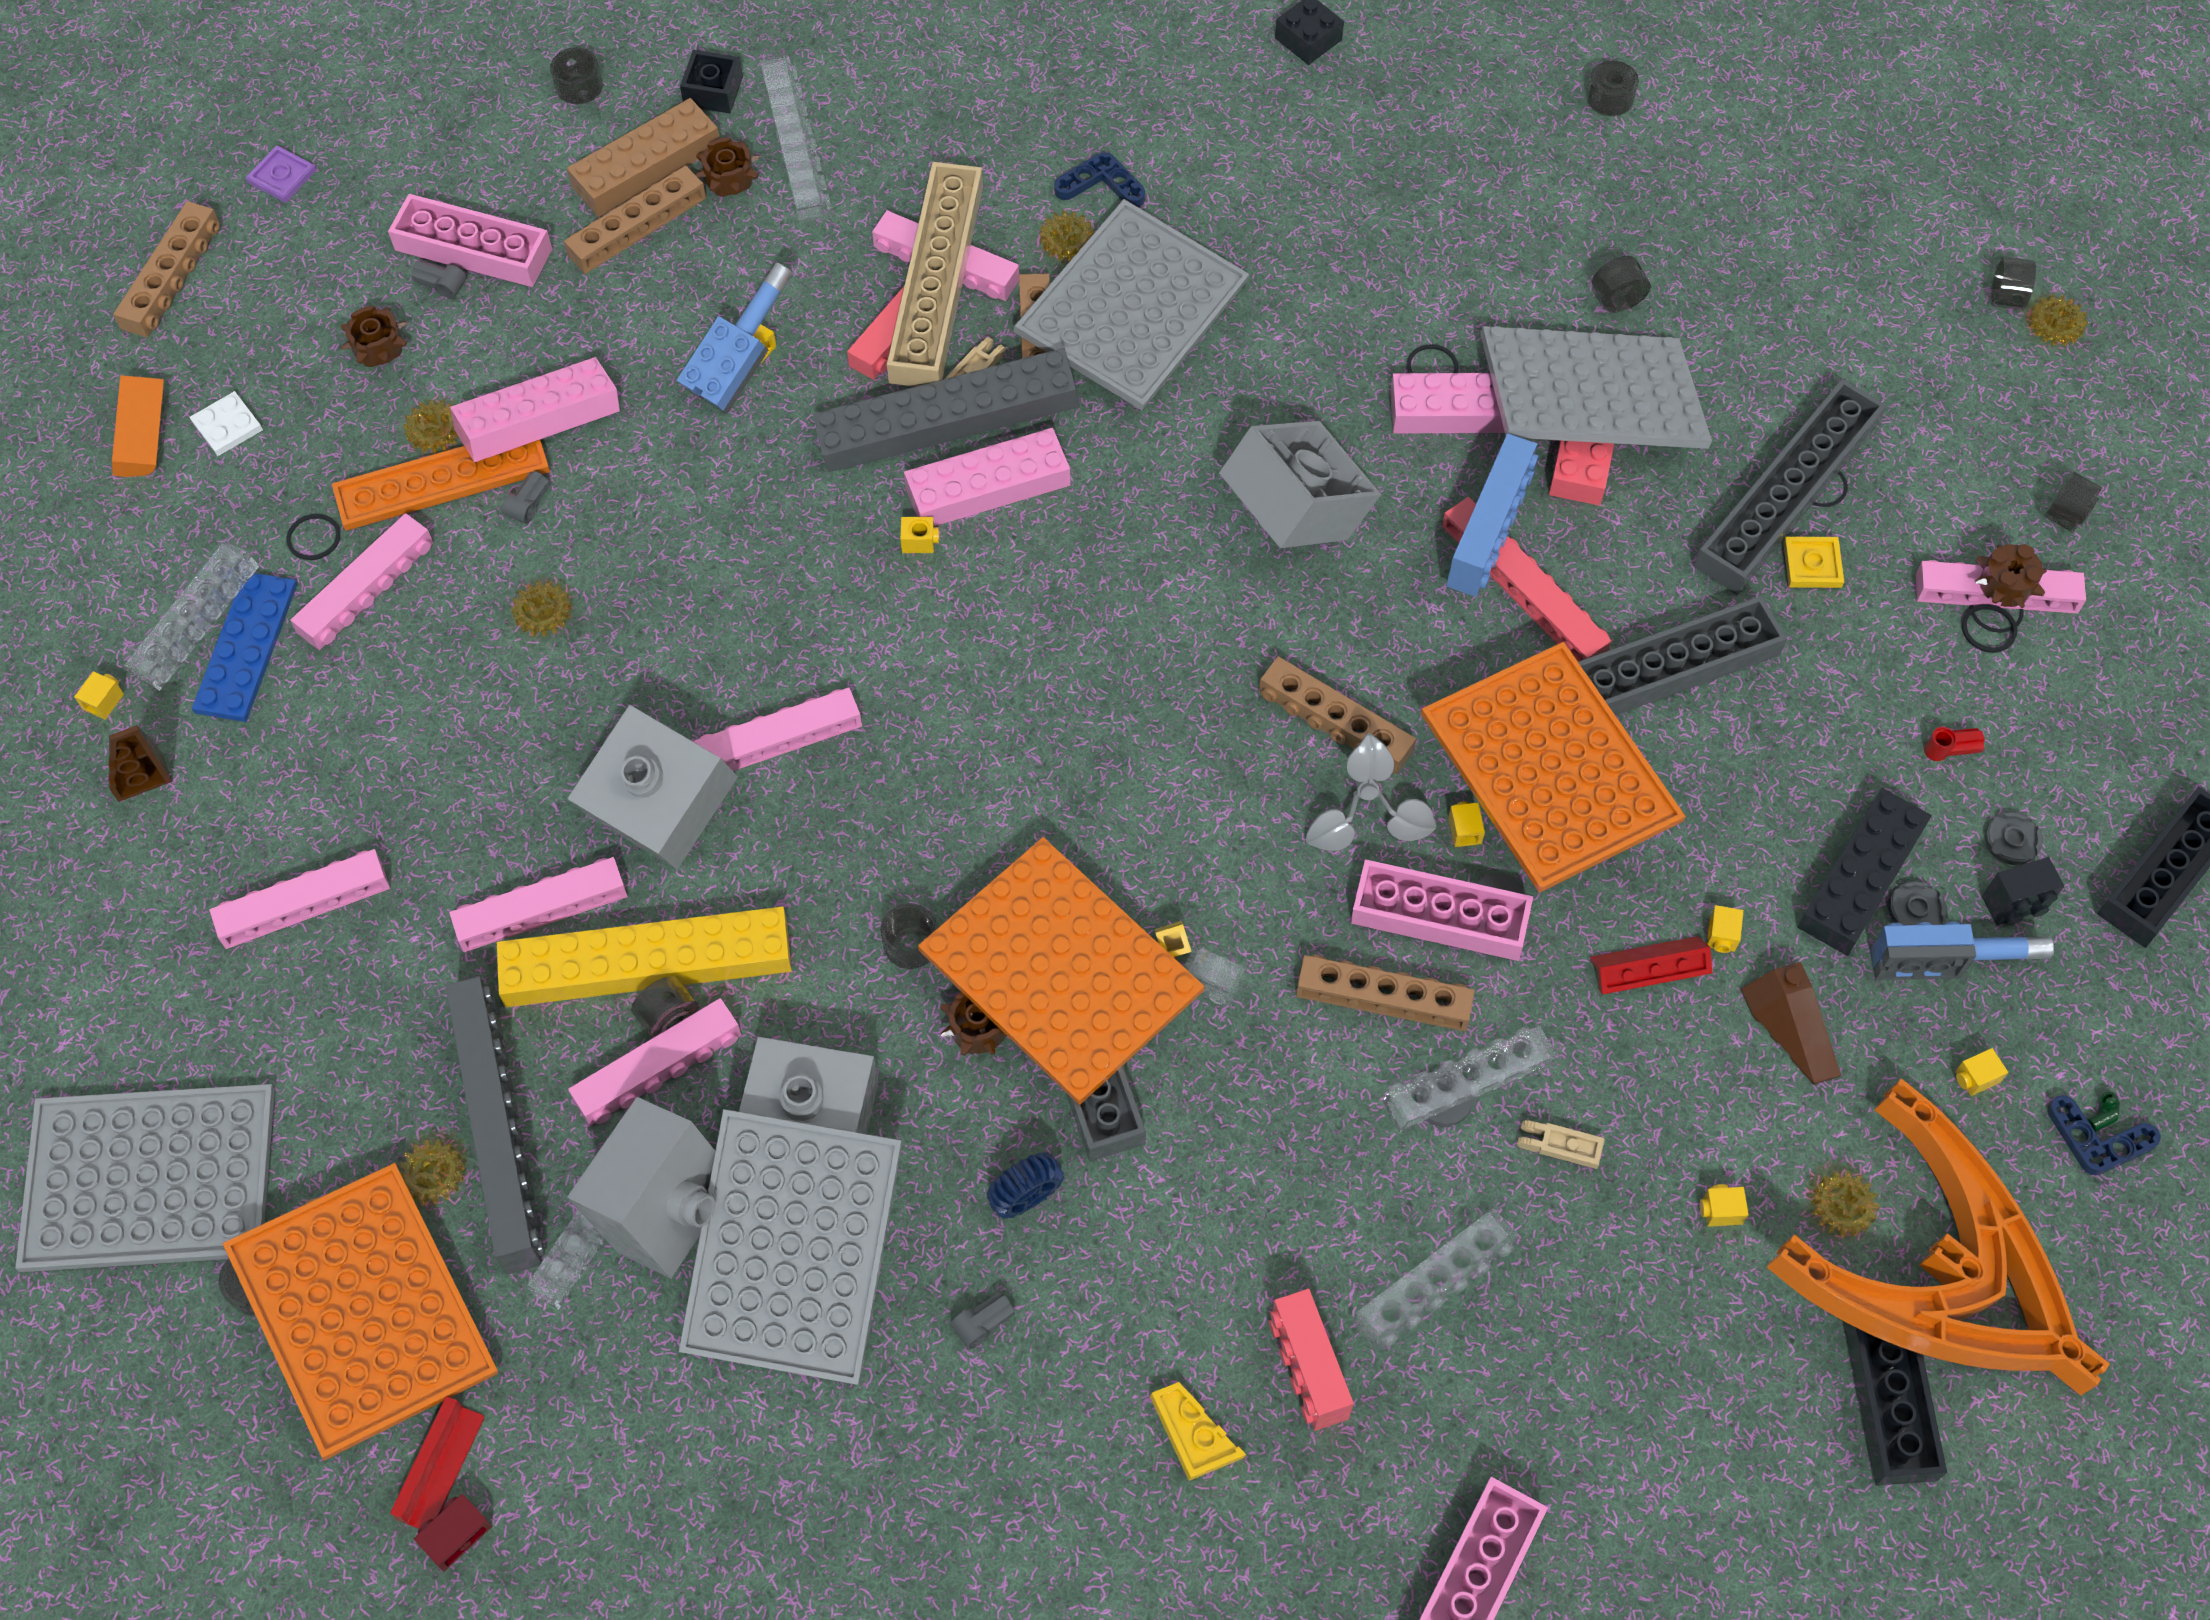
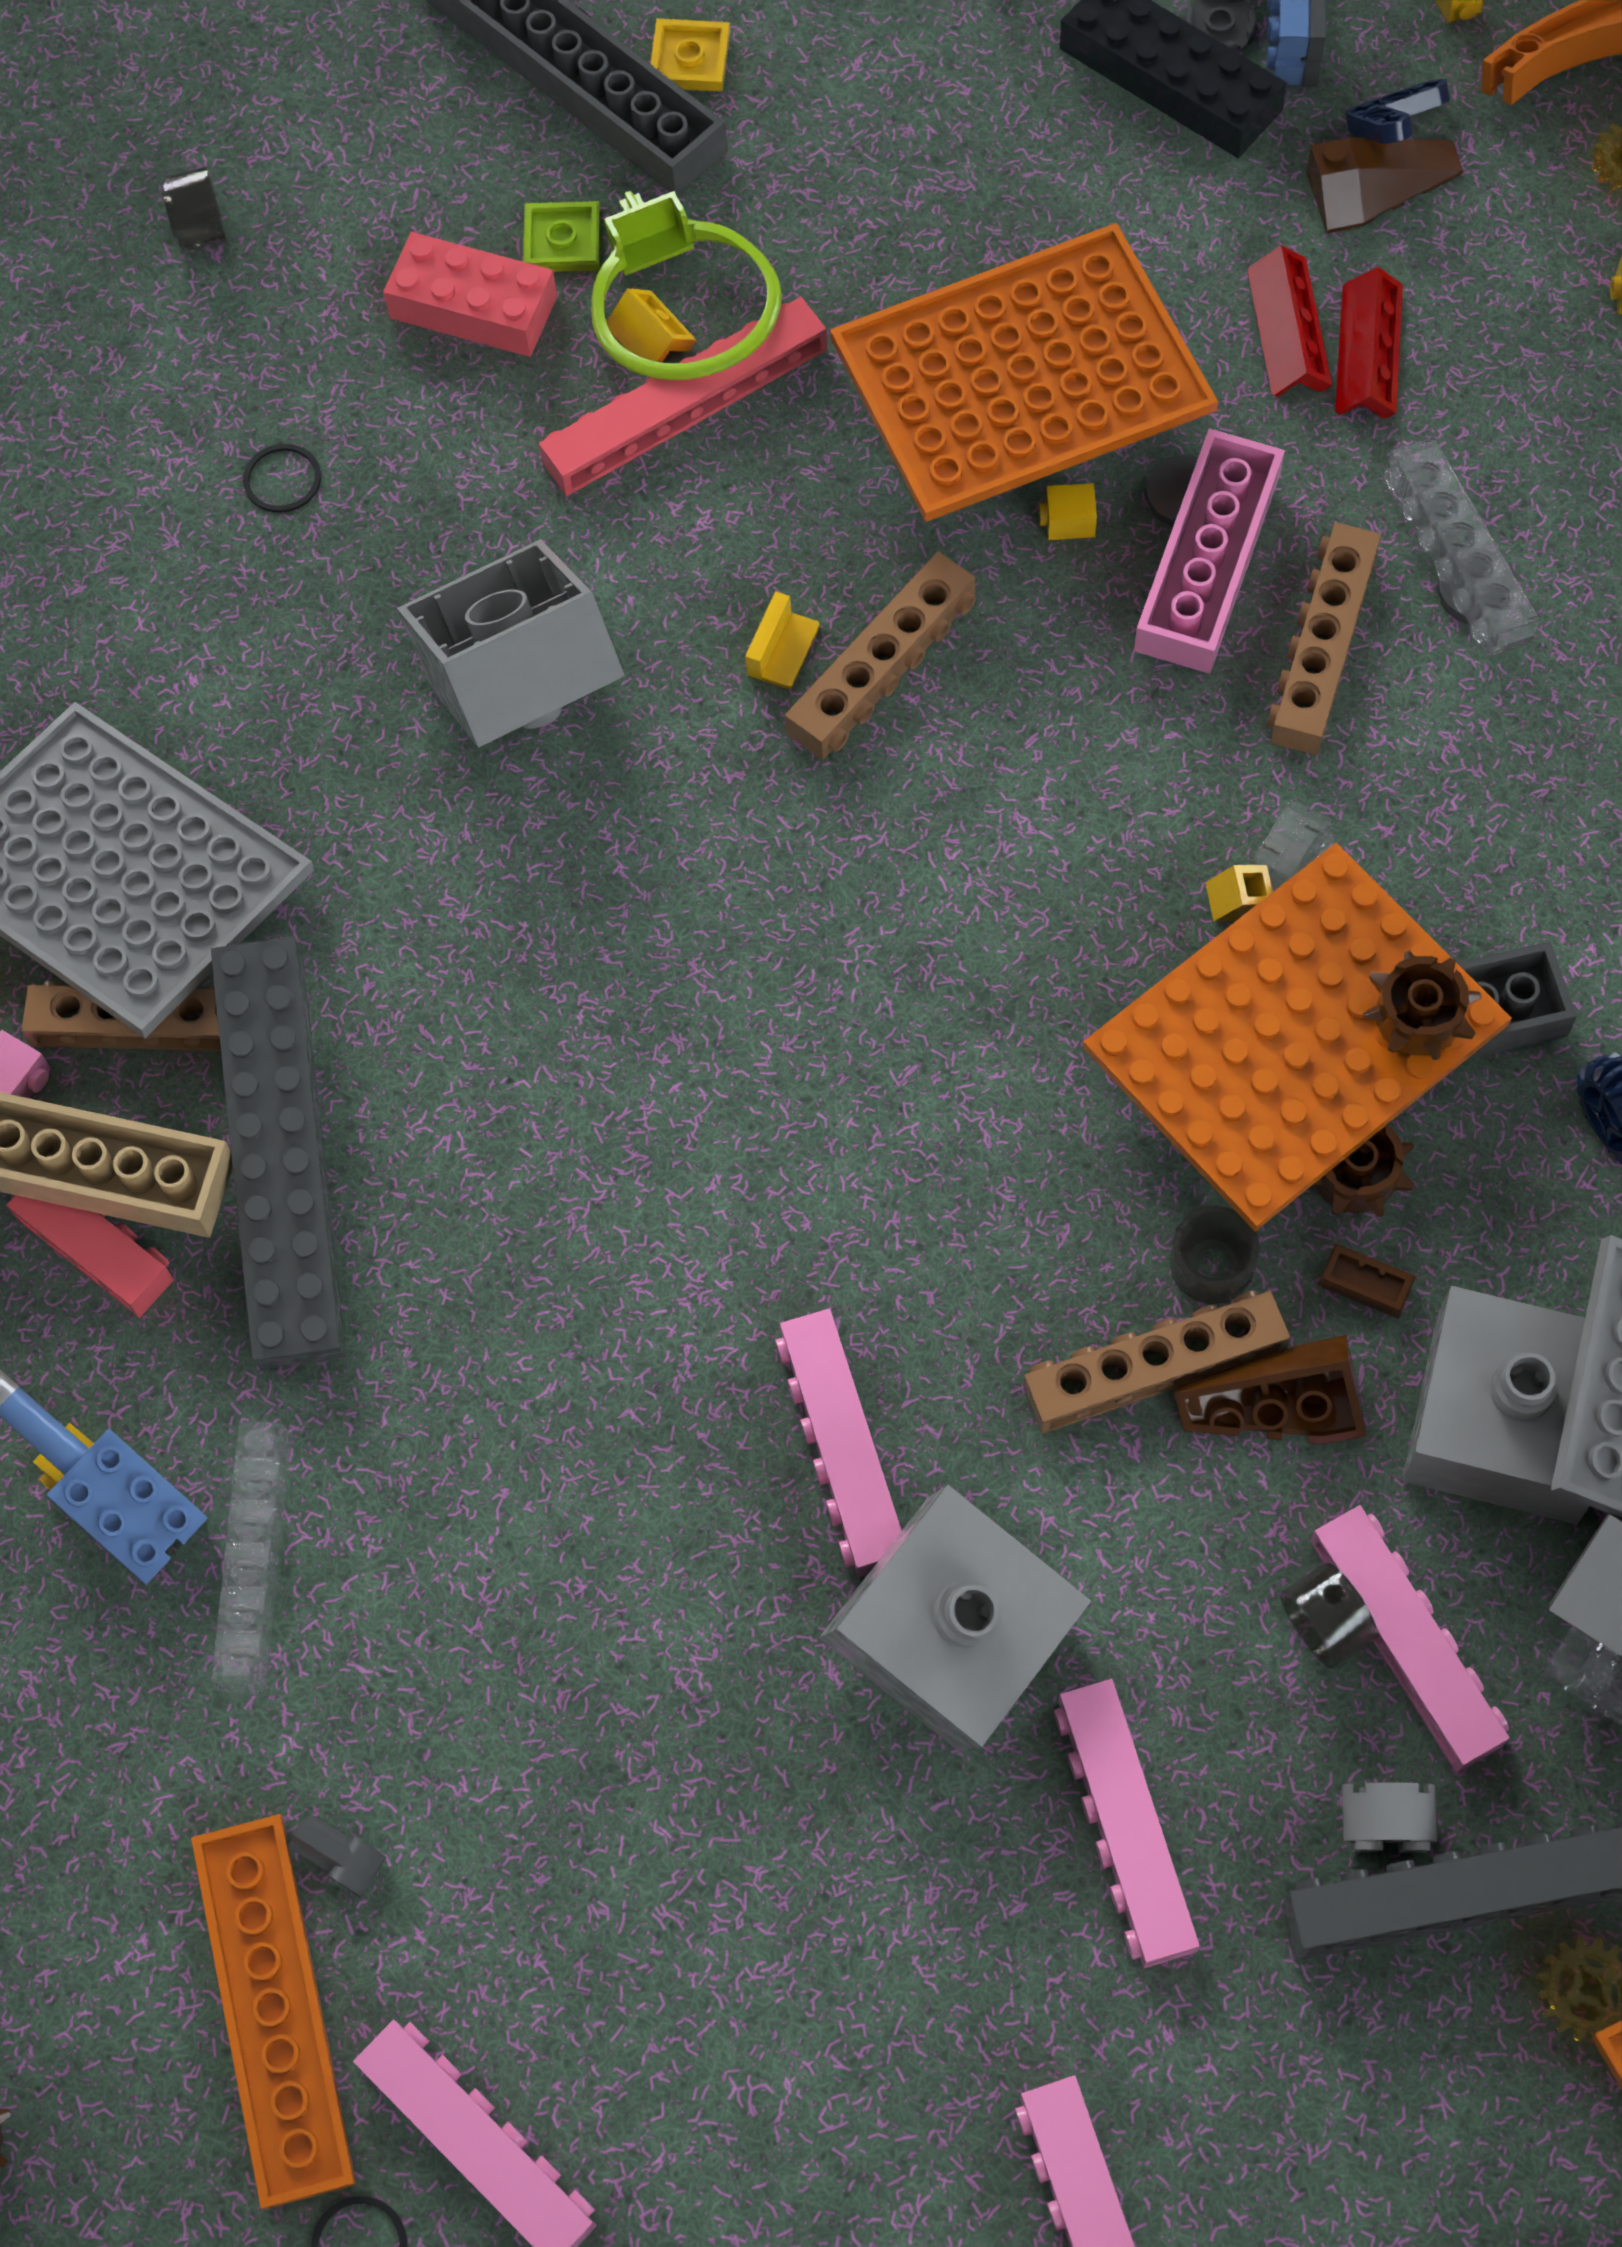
camera: 80 degrees left, 5 degrees up
clear yellow gear [403,400,459,453] -> none
bright pink brick [450,357,620,462] -> none
yellow brick [497,906,792,1007] -> none
clear yellow gear [511,581,572,637] -> none
yellow brick [900,517,939,553] -> none
bright pink brick [904,428,1070,526] -> none
tan hinge [945,337,1006,379] -> none
light grey plant [1306,733,1437,851] -> none
bright pink brick [1390,373,1505,433] -> none
medium blue brick [1447,433,1539,597] -> none
light grey plate [1480,326,1712,449] -> none
tan hinge [1517,1120,1605,1169] -> none
dark grey brick [1578,596,1787,715] -> none
yellow brick [1707,905,1744,953] -> none
none -> clear brick [211,1422,292,1696]
none -> lime tile [523,201,600,272]
none -> lime brick [591,191,782,380]
none -> yellow panel [606,288,696,362]
none -> yellow panel [745,591,820,689]
none -> medium nougat brick [1023,1290,1290,1434]
none -> reddish brown wedge [1174,1335,1367,1444]
none -> reddish brown plate [1318,1243,1416,1319]
none -> red panel [1335,266,1403,418]
none -> light grey brick [1342,1782,1438,1853]
none -> dark blue beam [1345,79,1450,144]
none -> reddish brown brick [1363,951,1481,1060]

